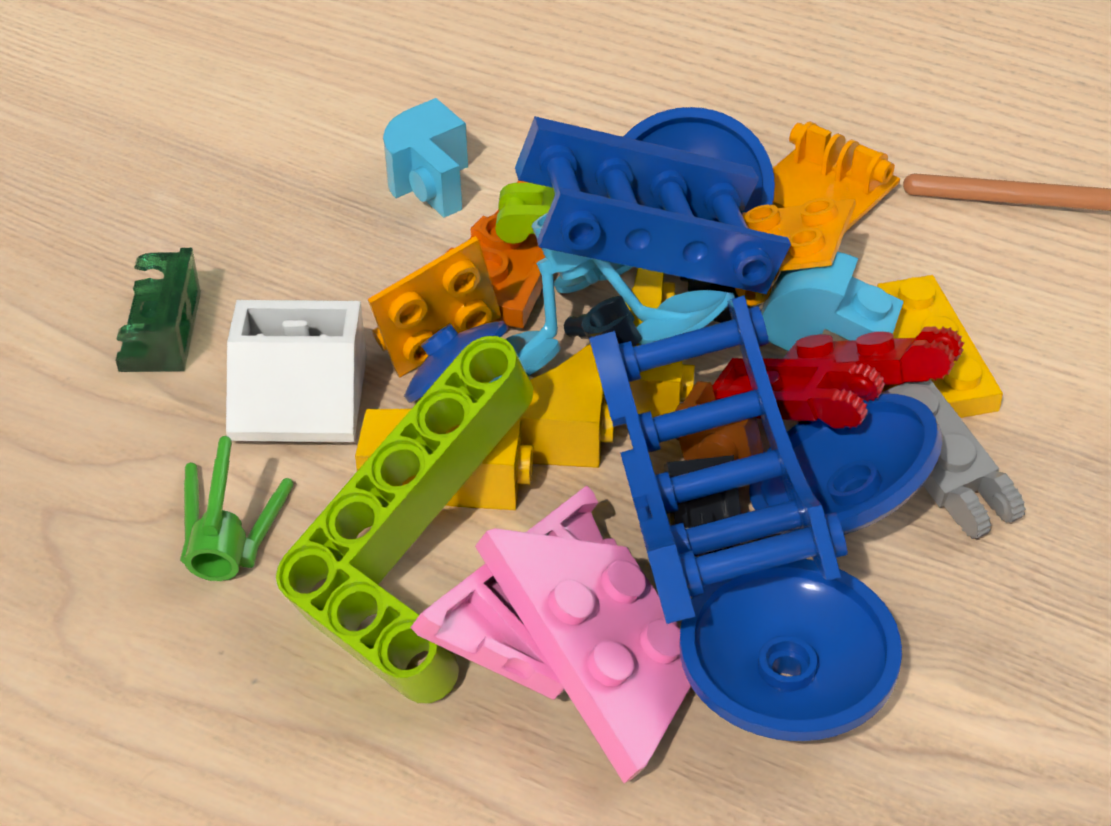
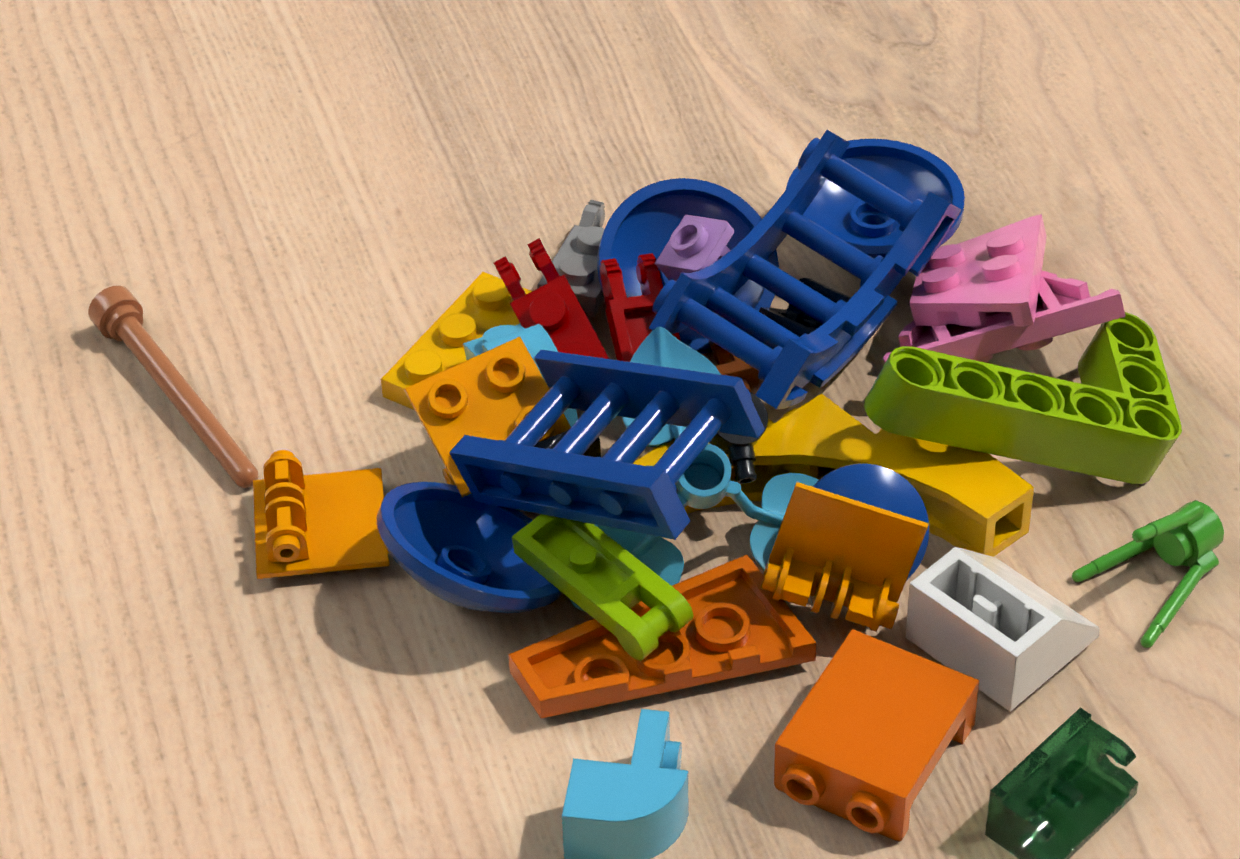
camera: 135 degrees left, 0 degrees up
none -> lavender bracket [655,214,734,281]
none -> orange panel [774,629,979,842]

